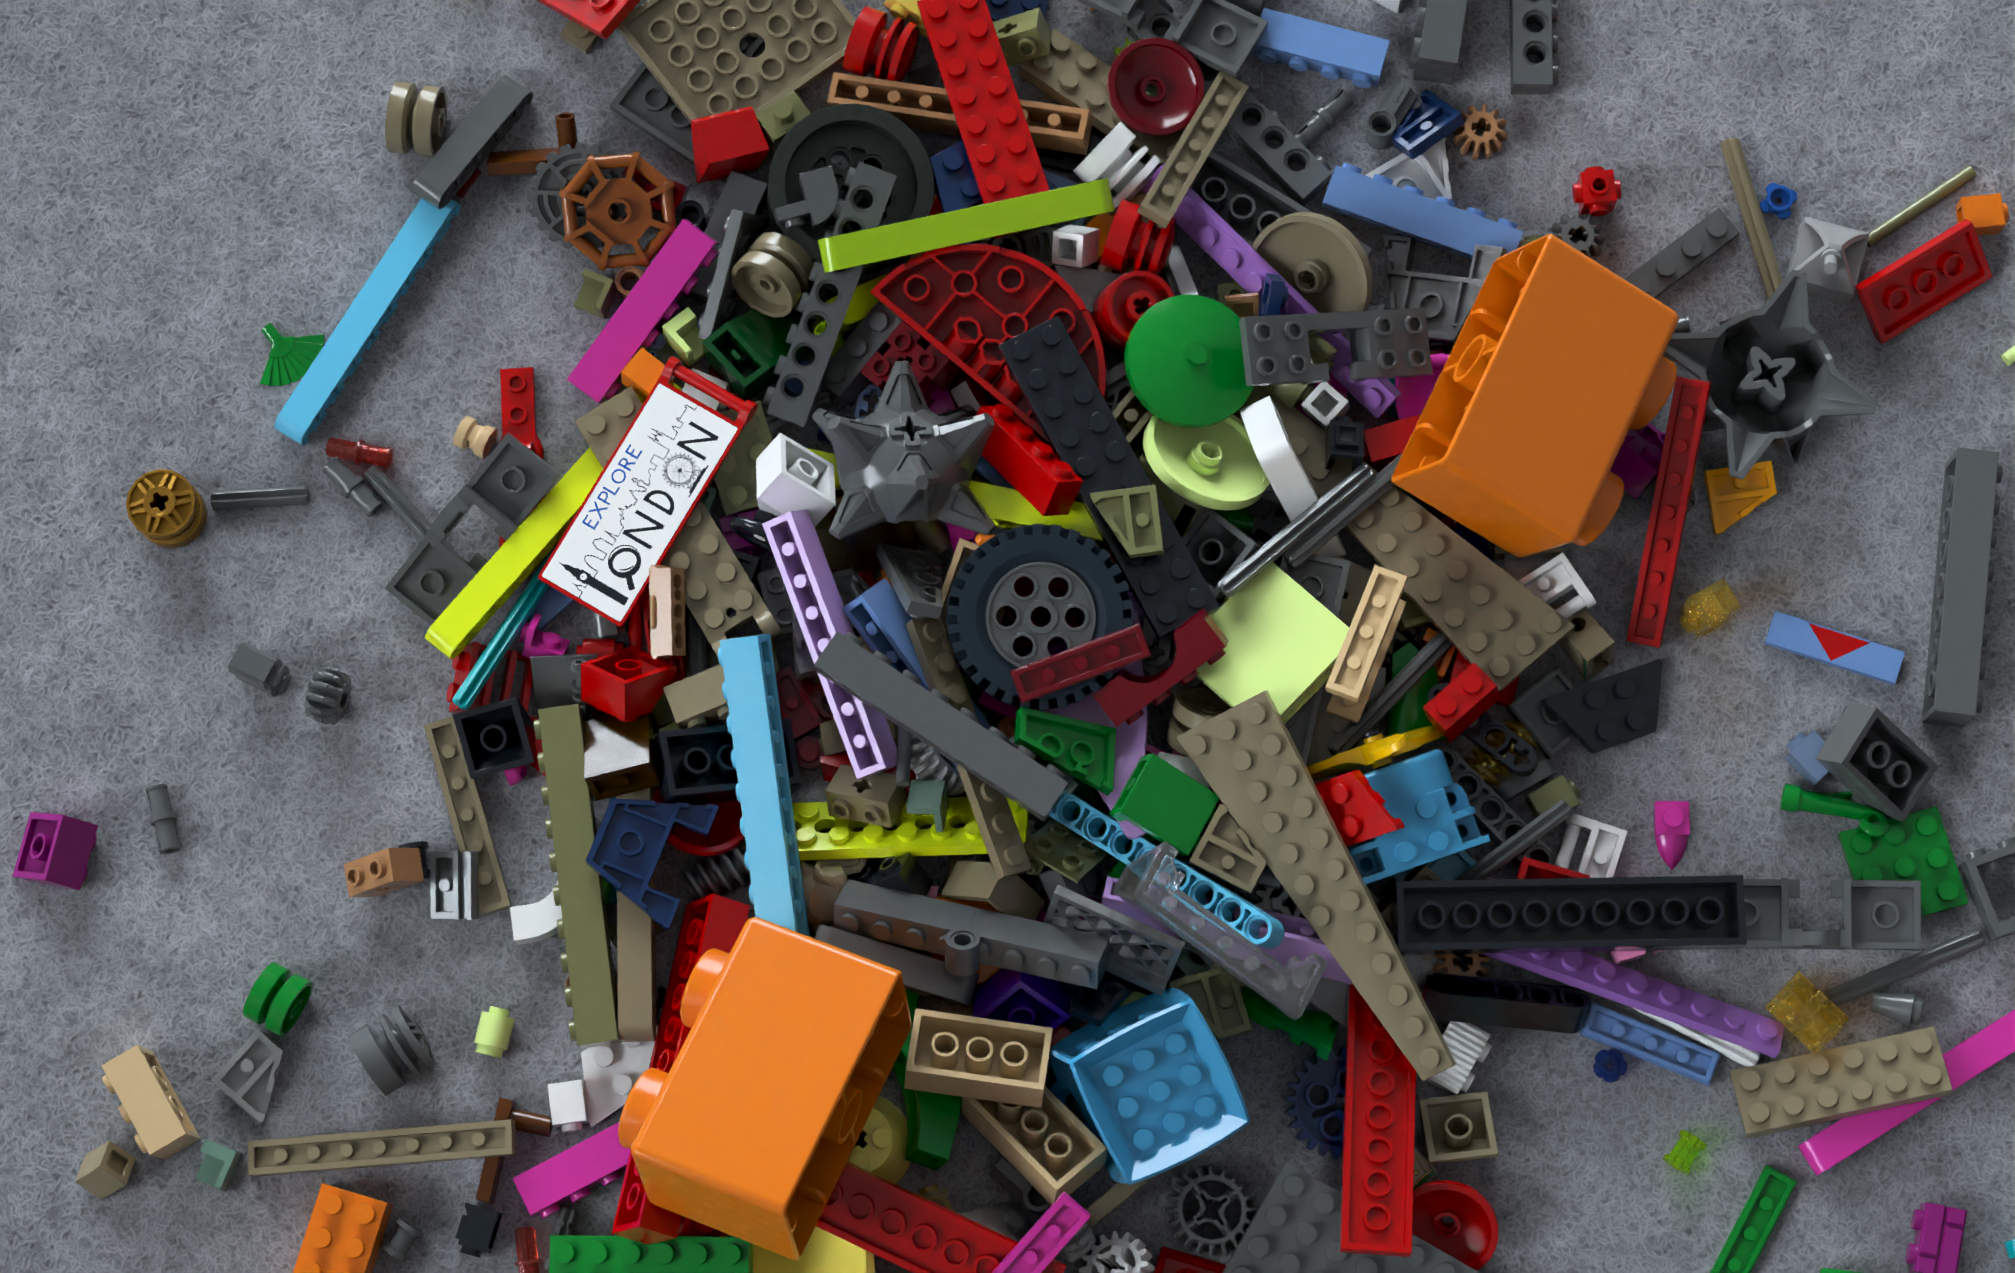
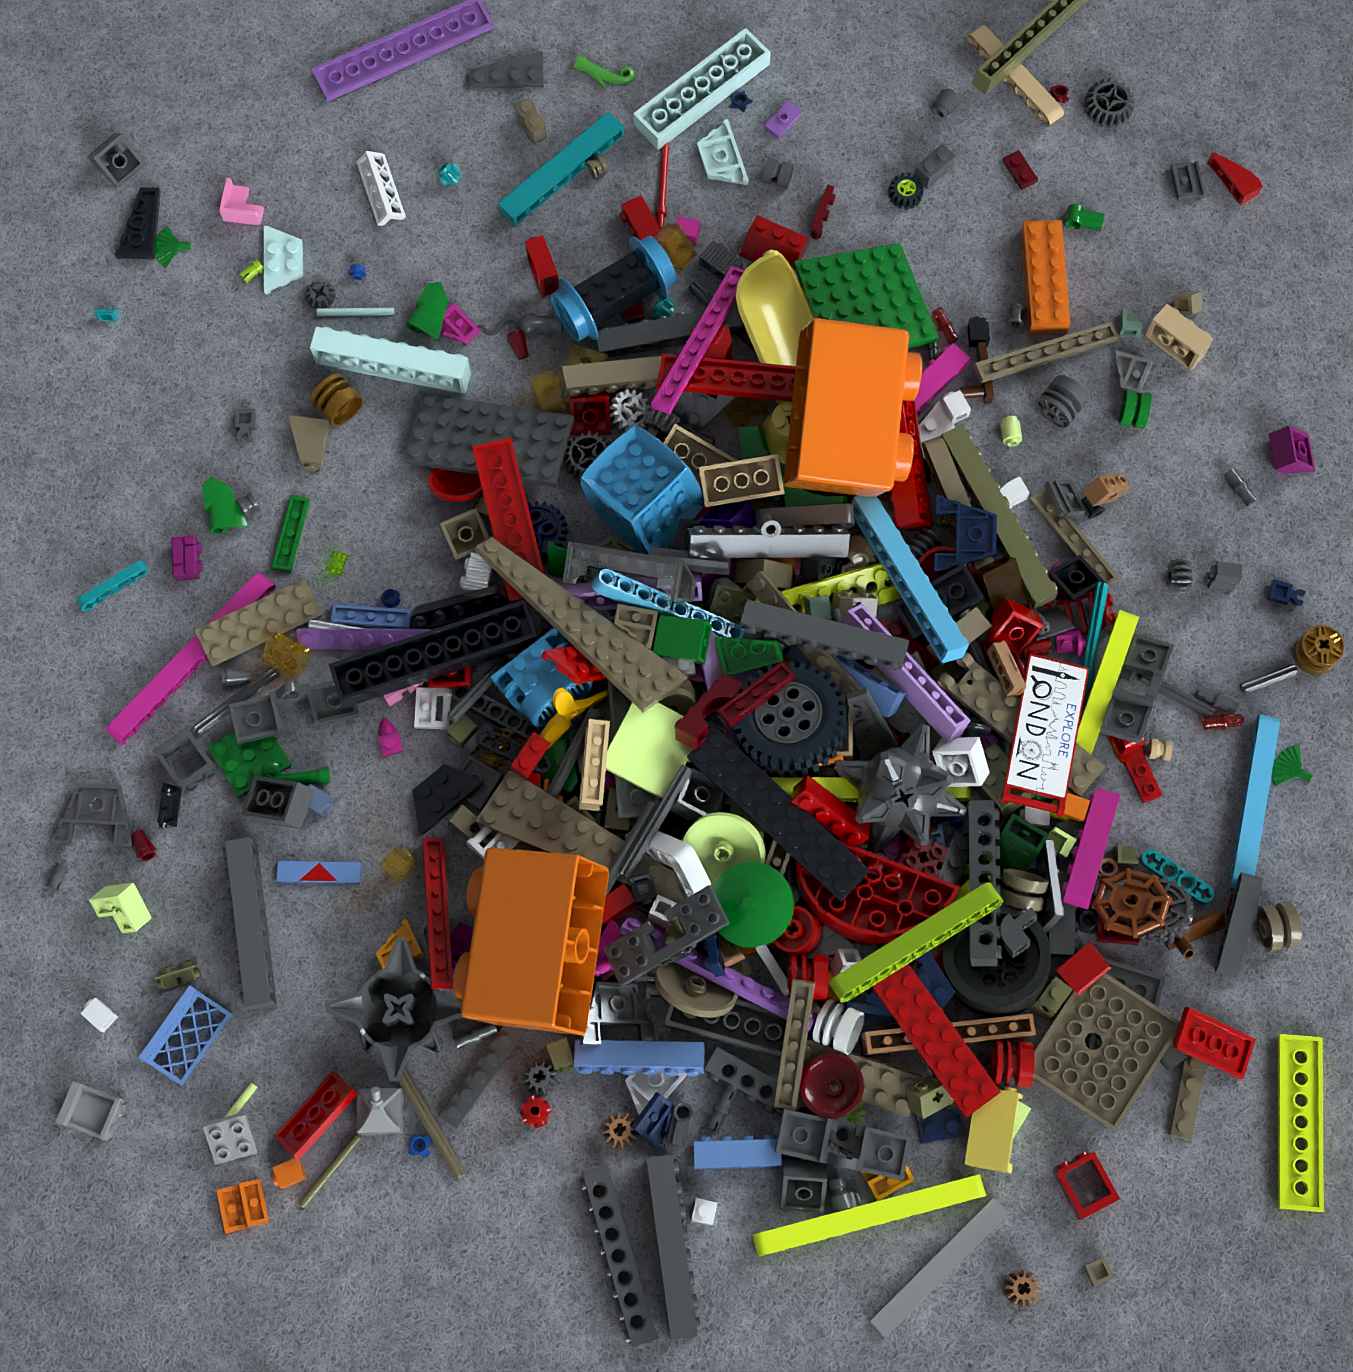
camera: 155 degrees right, 5 degrees down
olive wing [1090,484,1165,558] -> none
none -> teal beam [1140,849,1214,904]
none -> dark blue plate [1267,579,1306,606]

